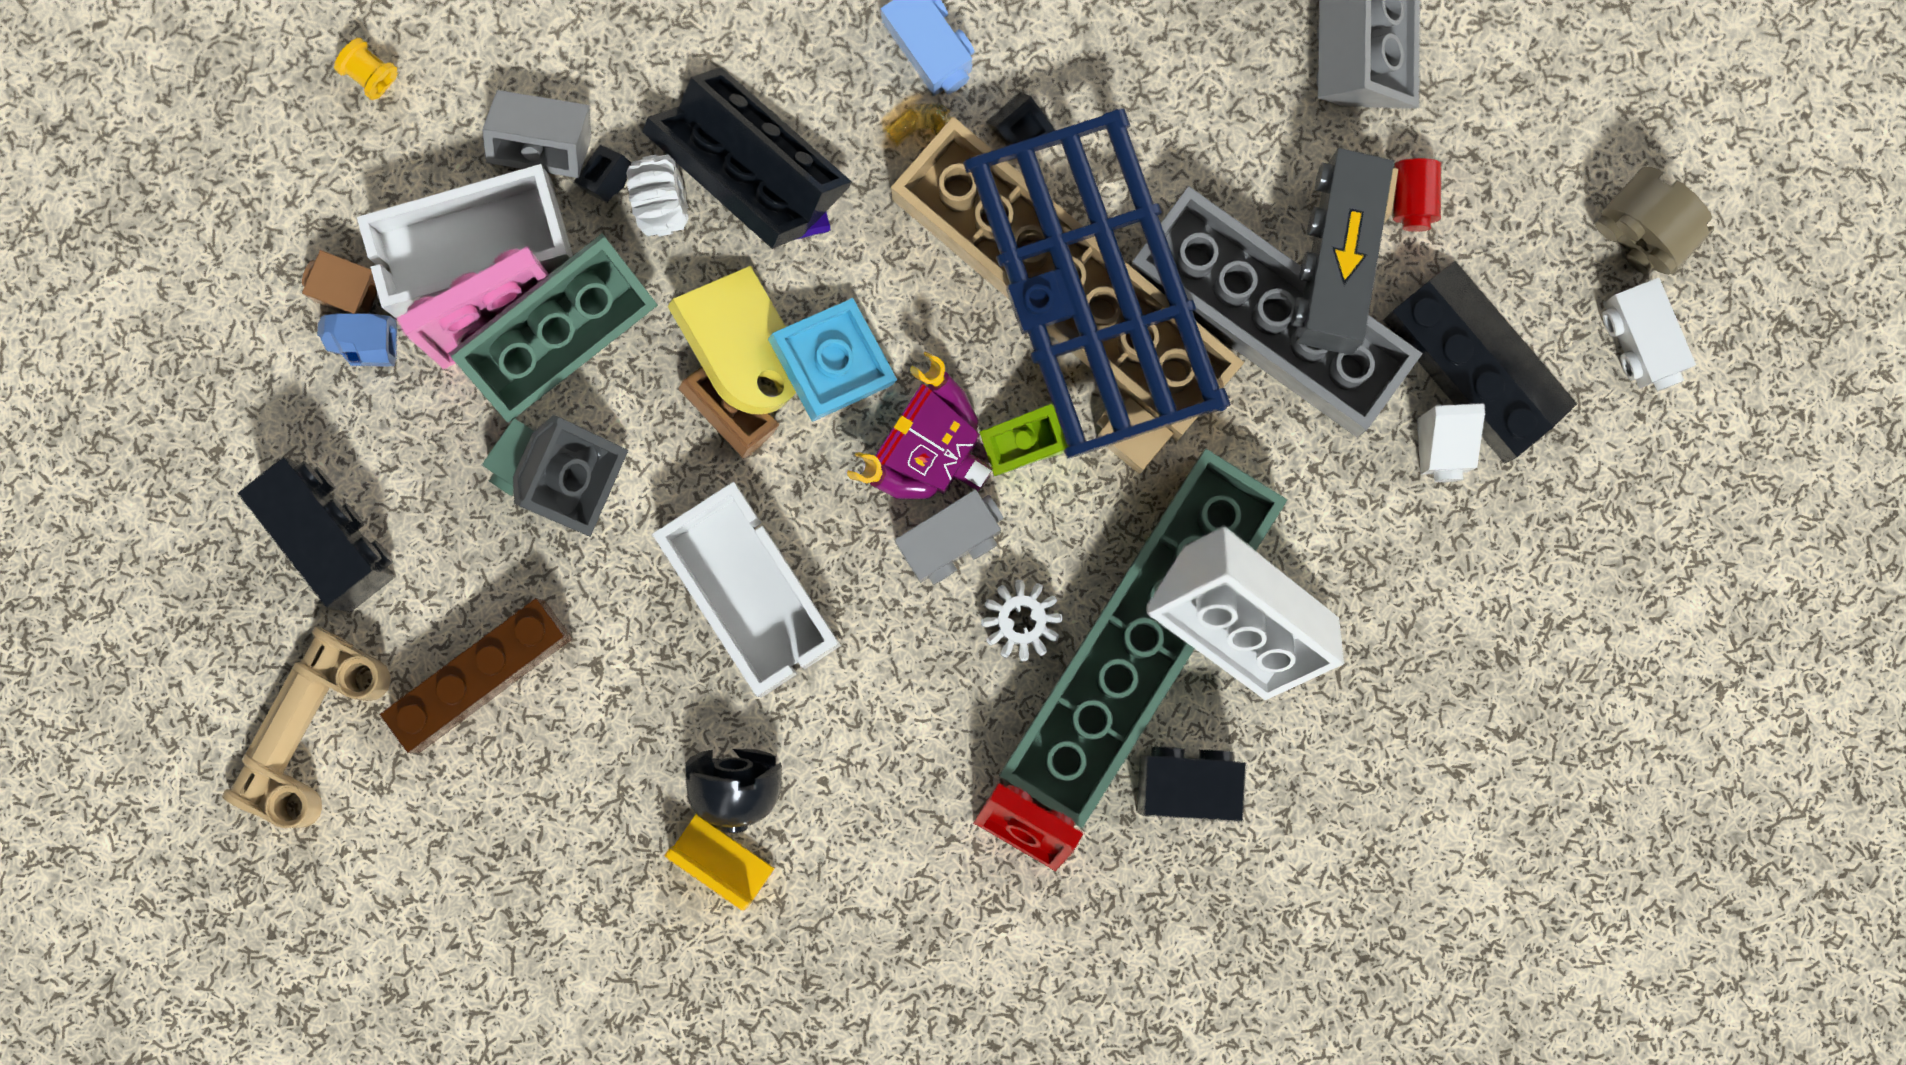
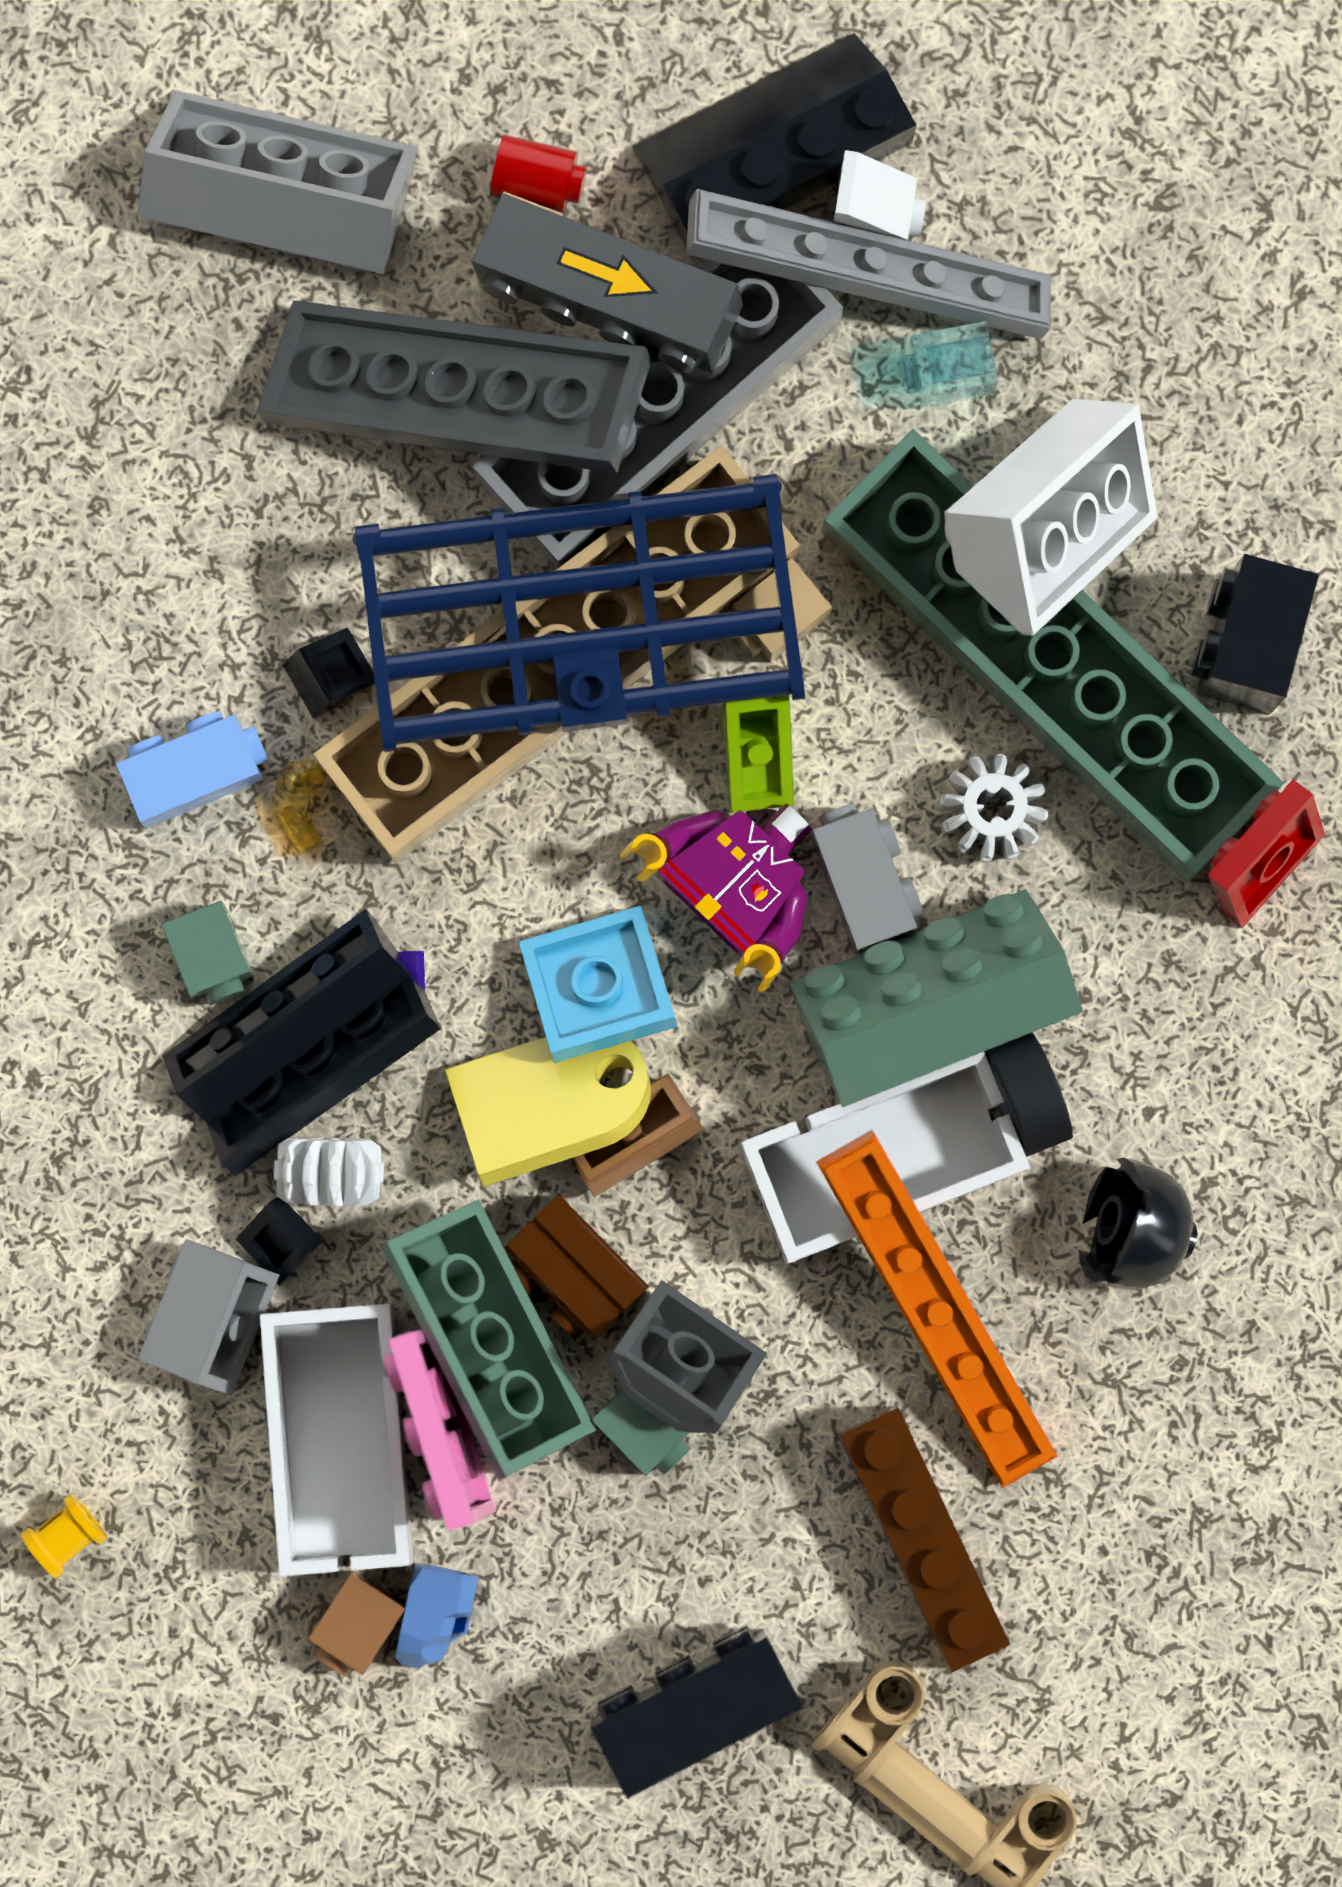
camera: 85 degrees left, 0 degrees up
yellow panel [664,814,775,911] -> none
none -> sand green brick [161,900,254,1005]
none -> dark grey plate [256,300,652,473]
none -> reddish brown brick [504,1194,649,1341]
none -> light grey tile [686,189,1051,339]
none -> sand green brick [789,889,1083,1108]
none -> orange tile [816,1130,1058,1488]
none -> clear light blue brick [900,321,999,408]
none -> black tyre [984,1032,1073,1157]

